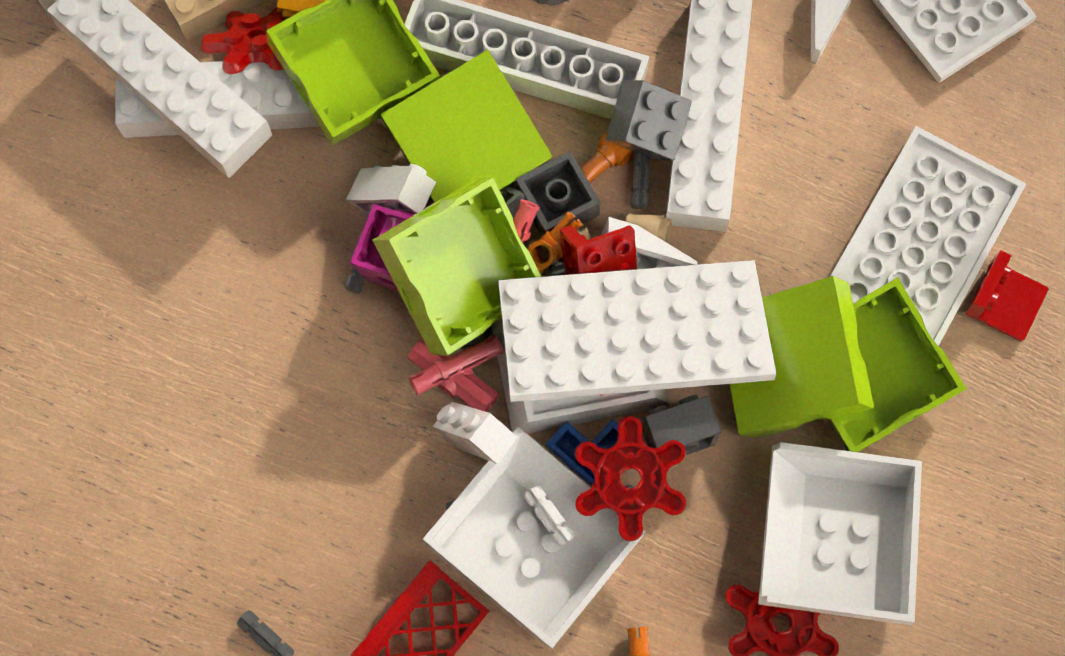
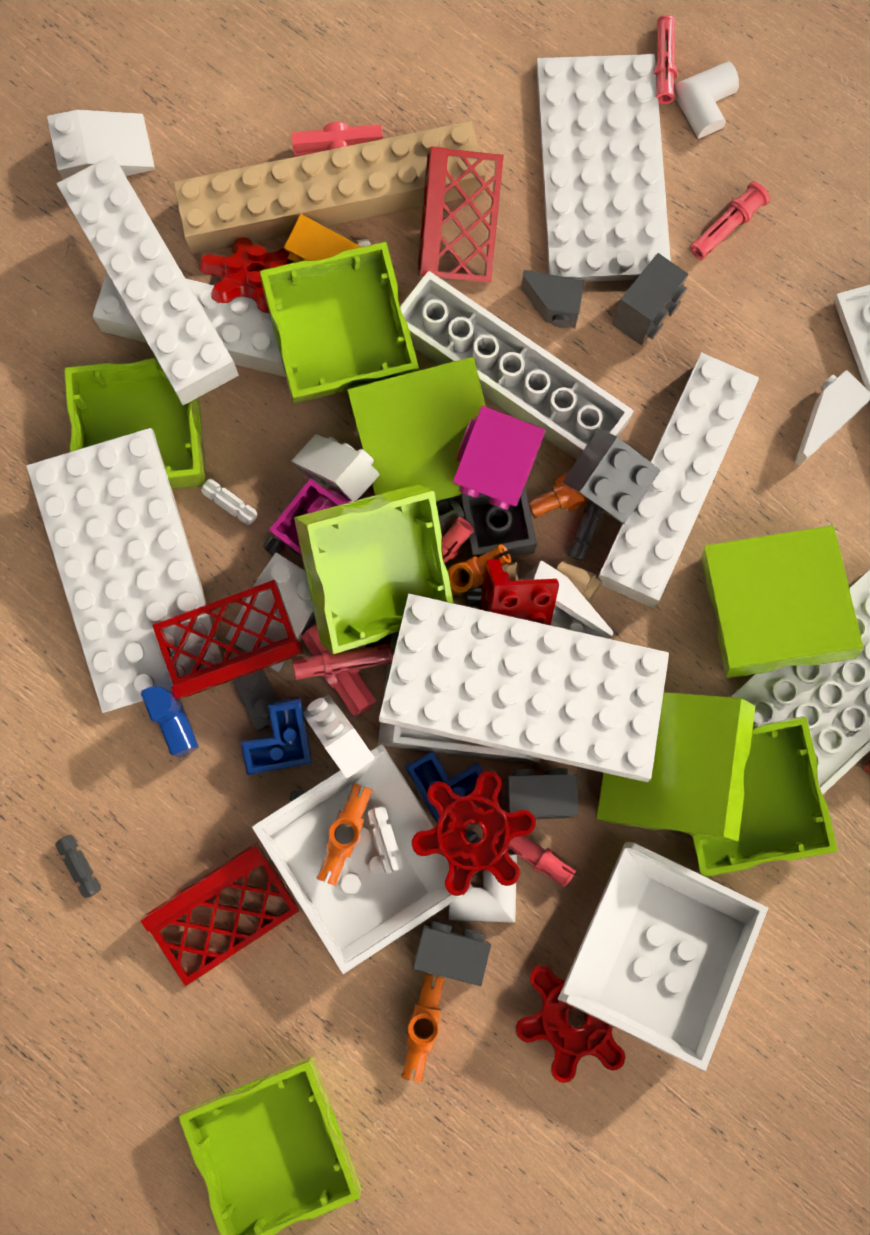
camera: 15 degrees right, 5 degrees up
none -> white plate [26,428,223,713]
none -> lime tile [65,358,206,489]
none -> blue brick [141,686,199,758]
none -> red fence [152,579,304,699]
none -> white axle [201,479,258,526]
none -> white slope [226,552,315,673]
none -> dark grey plate [233,669,278,732]
none -> blue brick [241,697,312,775]
none -> orange pin [316,783,373,886]
none -> dark grey brick [413,920,491,986]
none -> white brick [449,855,517,923]
none -> dark pink brick [453,406,546,510]
none -> coral pin [482,830,576,888]
none -> lime tile [701,525,864,679]

